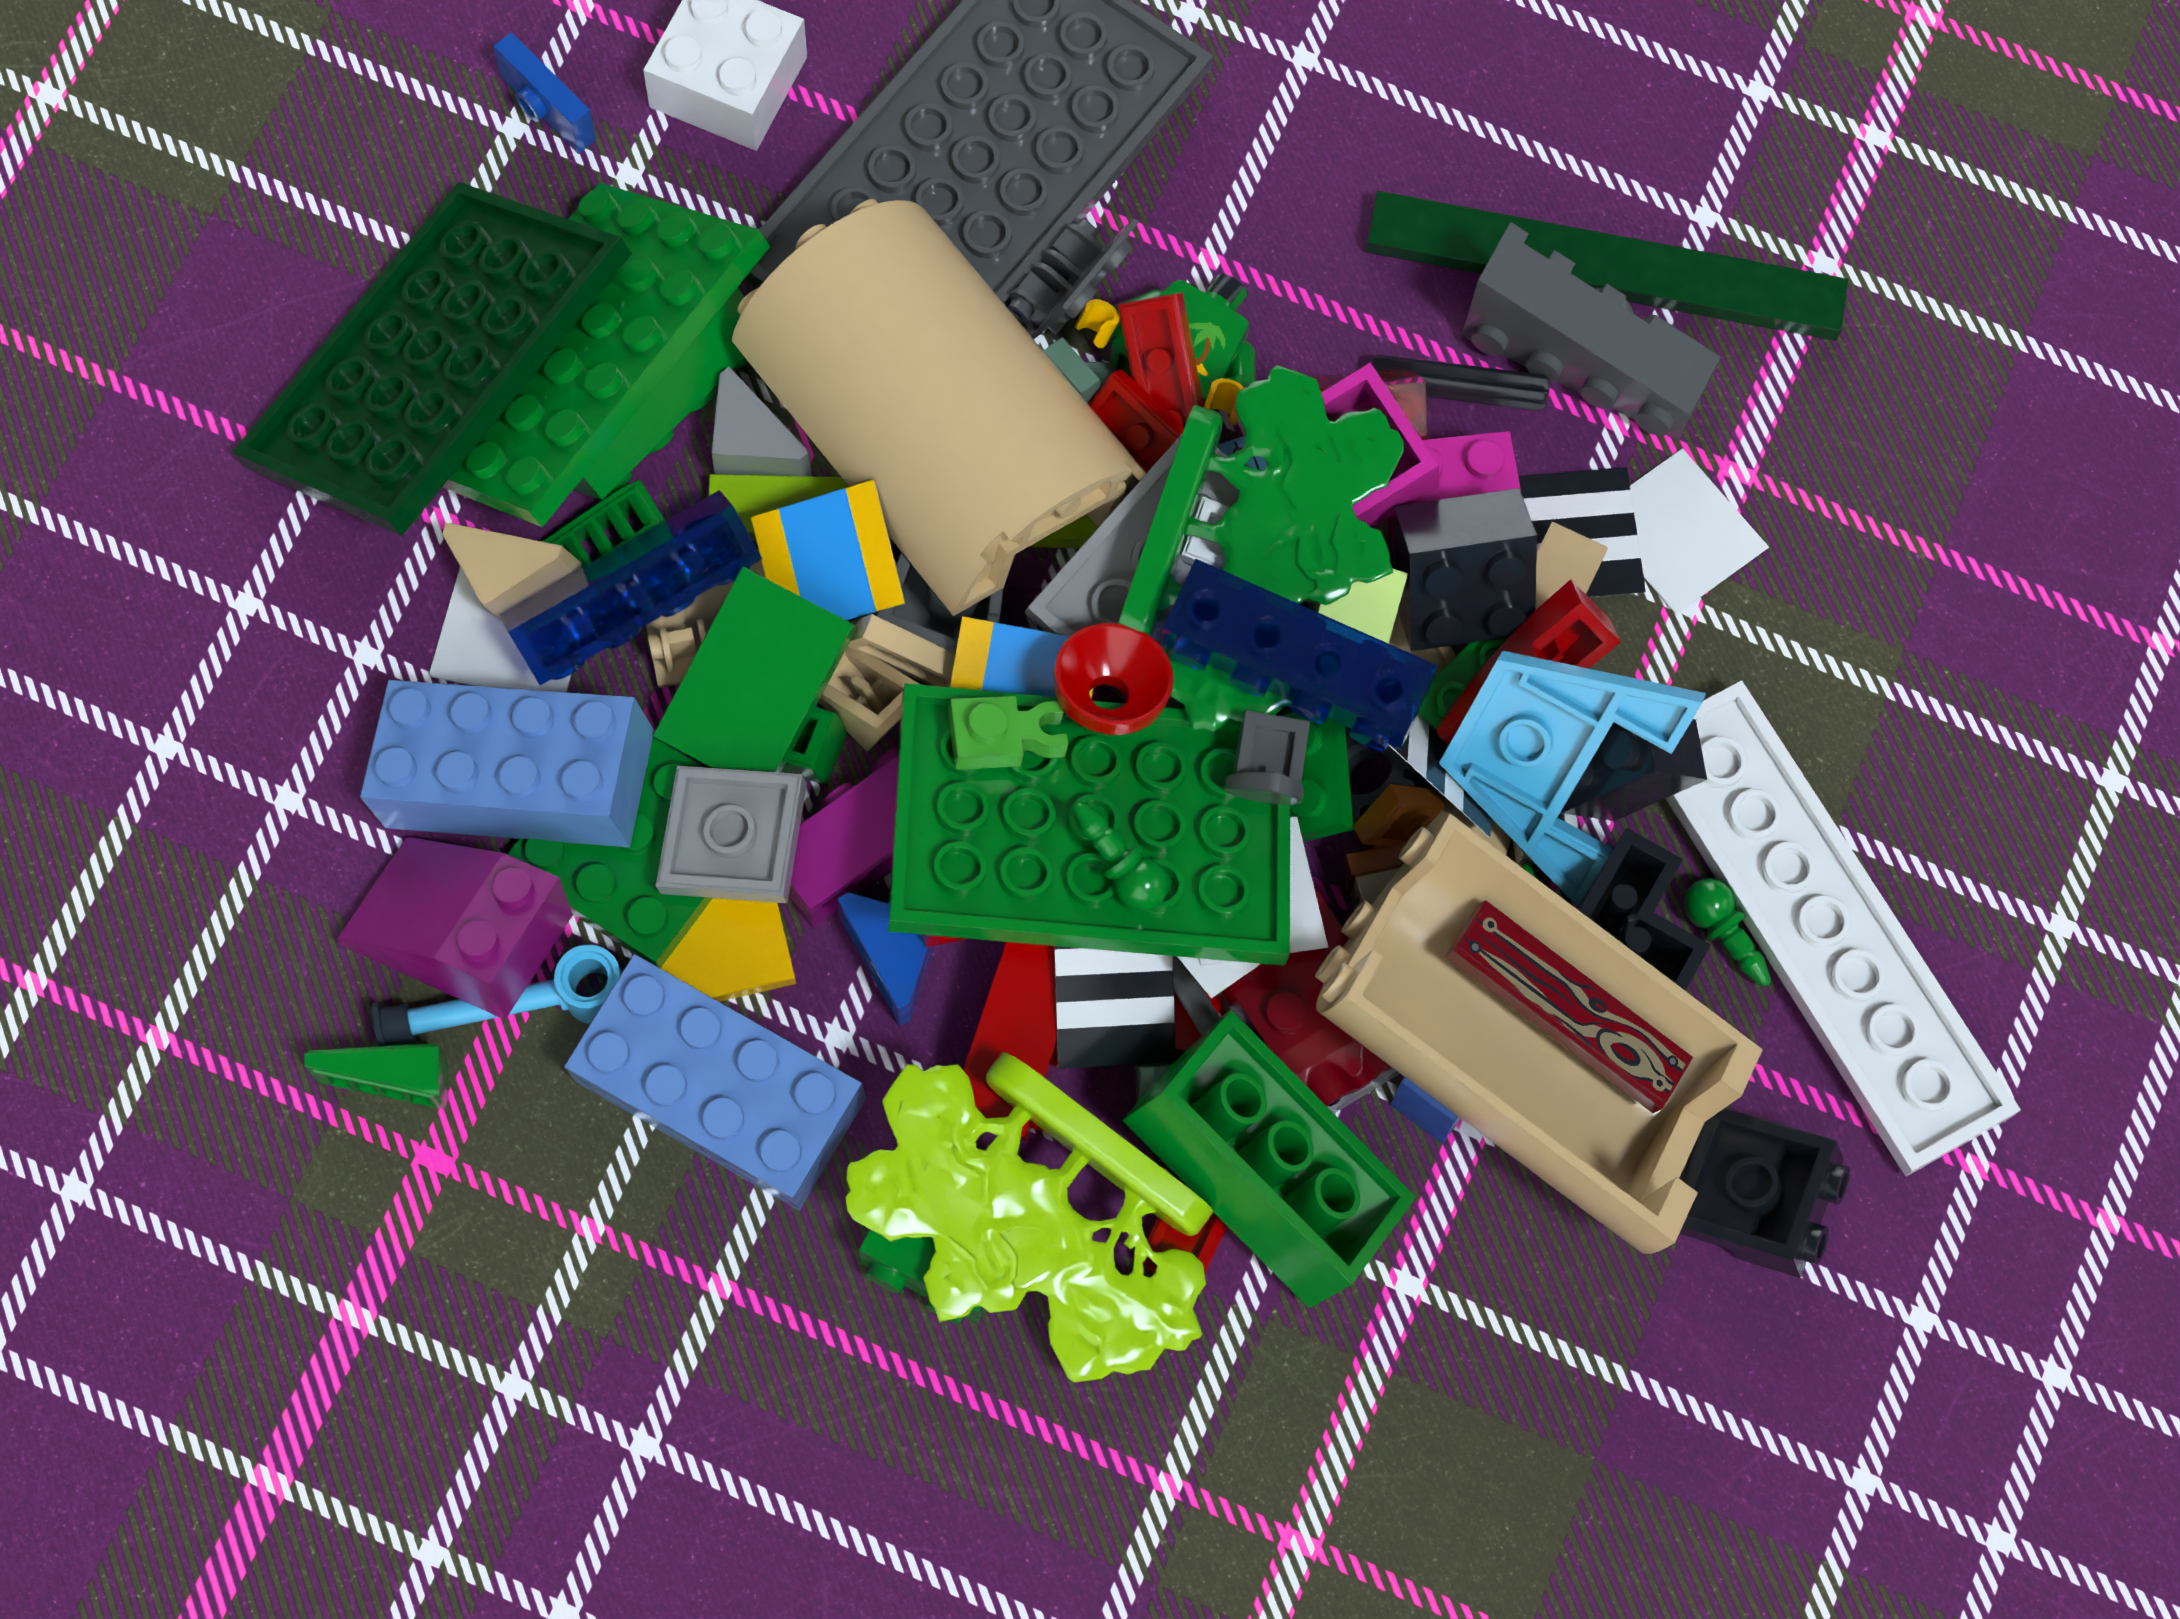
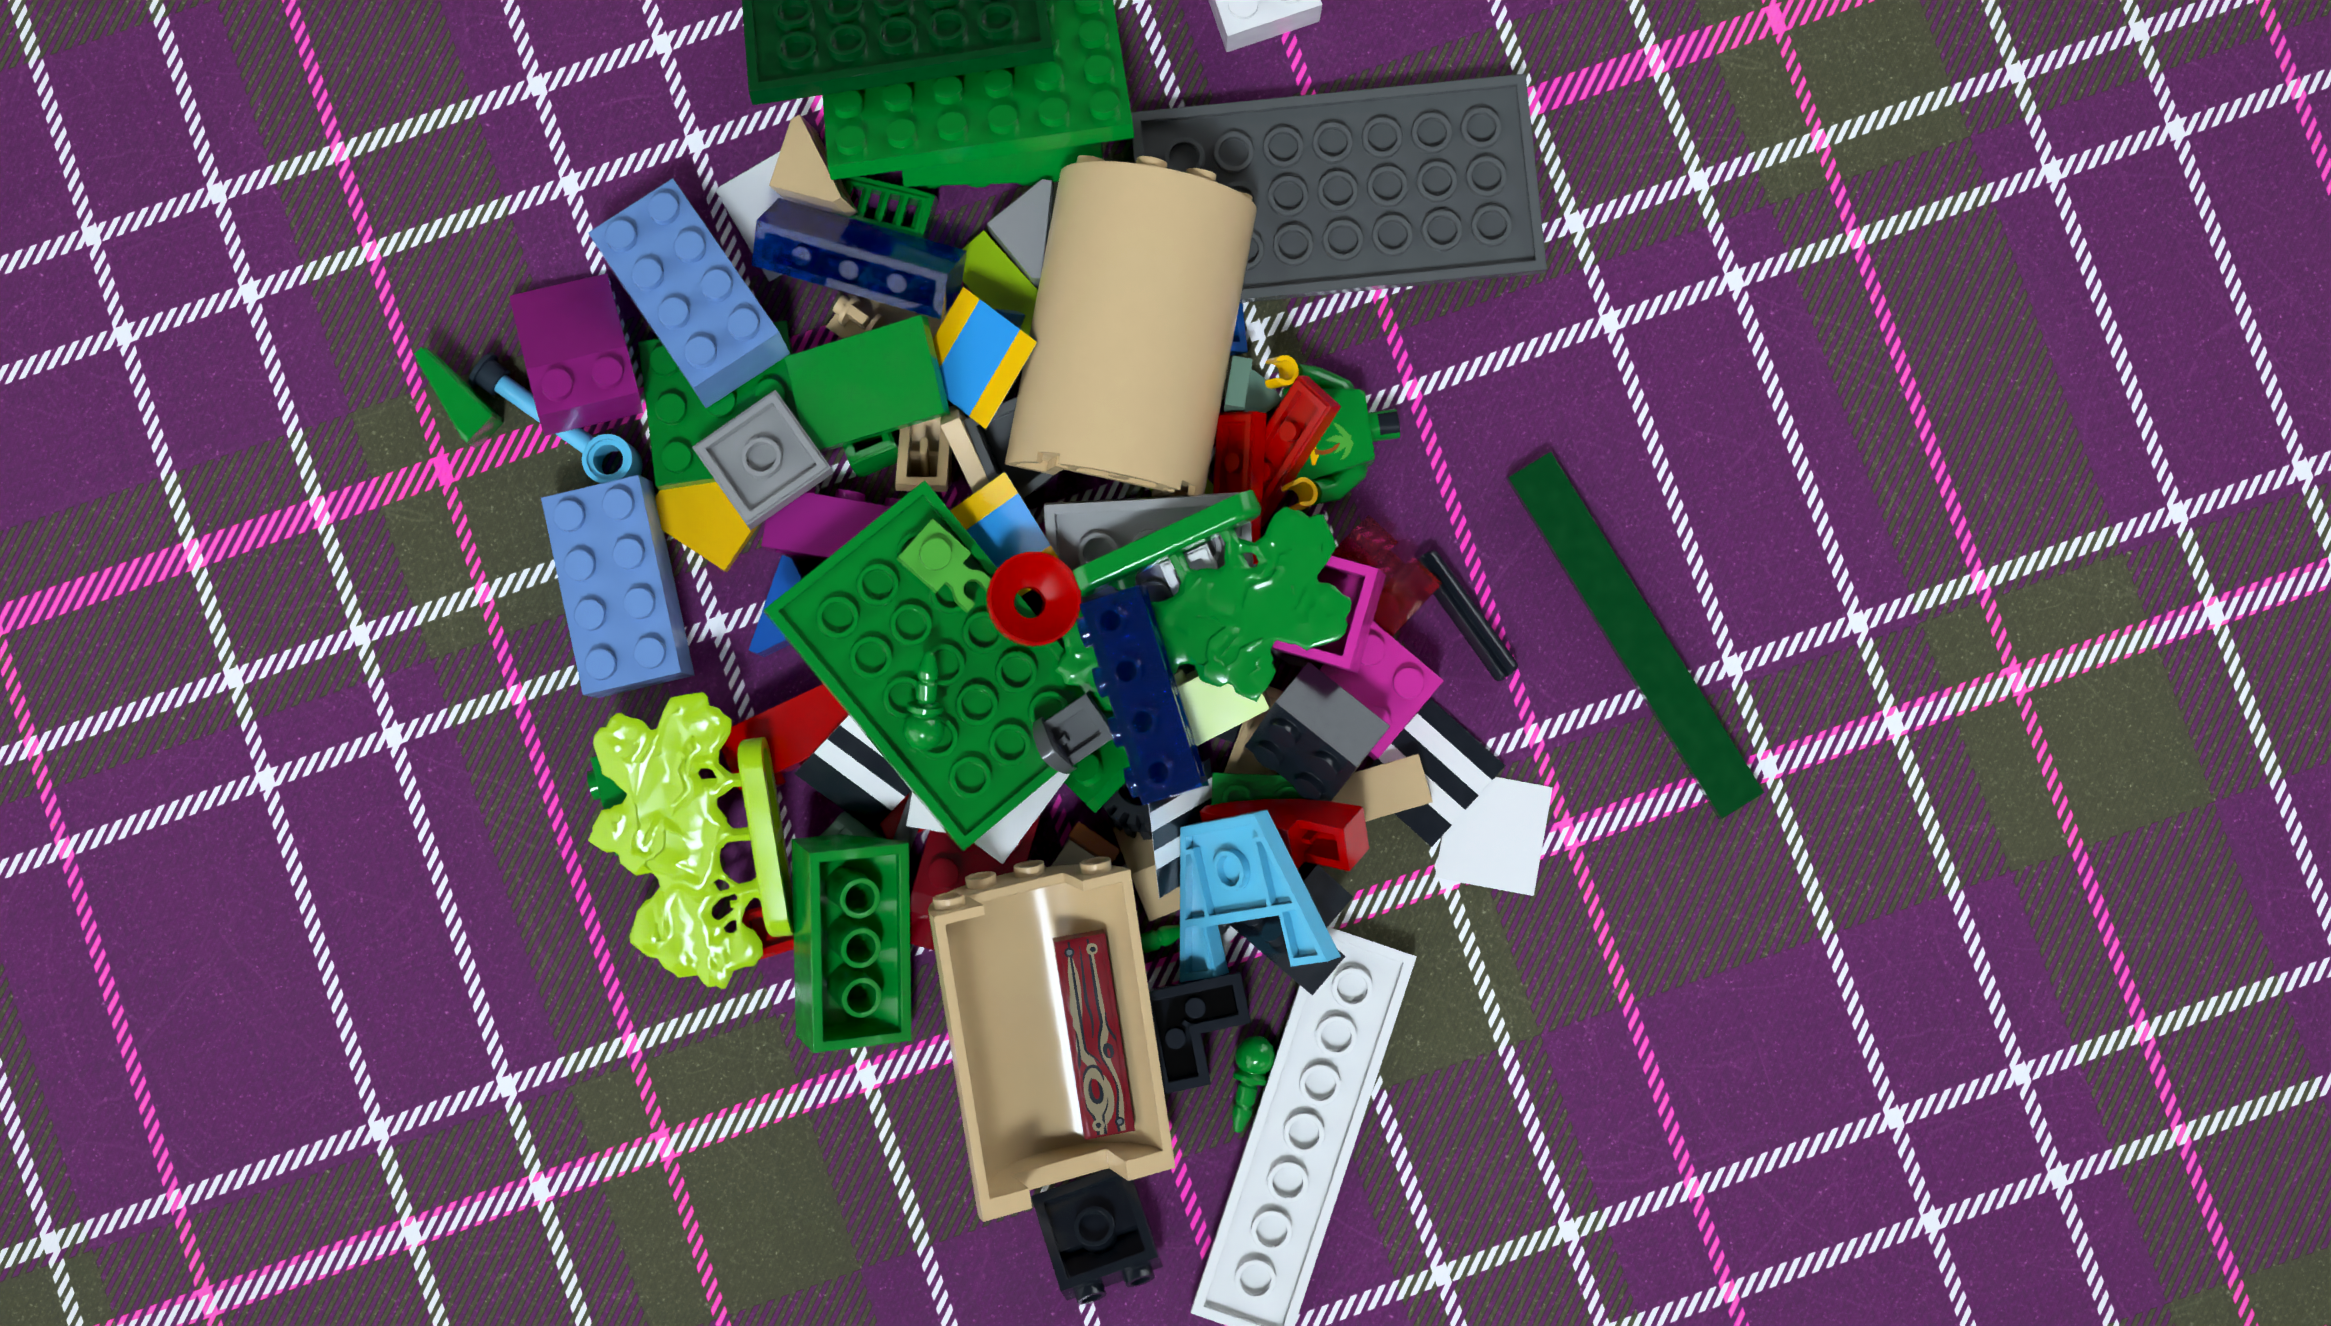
camera: 55 degrees right, 15 degrees up
dark grey hinge [1007,218,1139,339] -> none
reddish brown tile [1353,784,1445,846] -> none
dark grey wedge [1462,222,1721,441] -> none

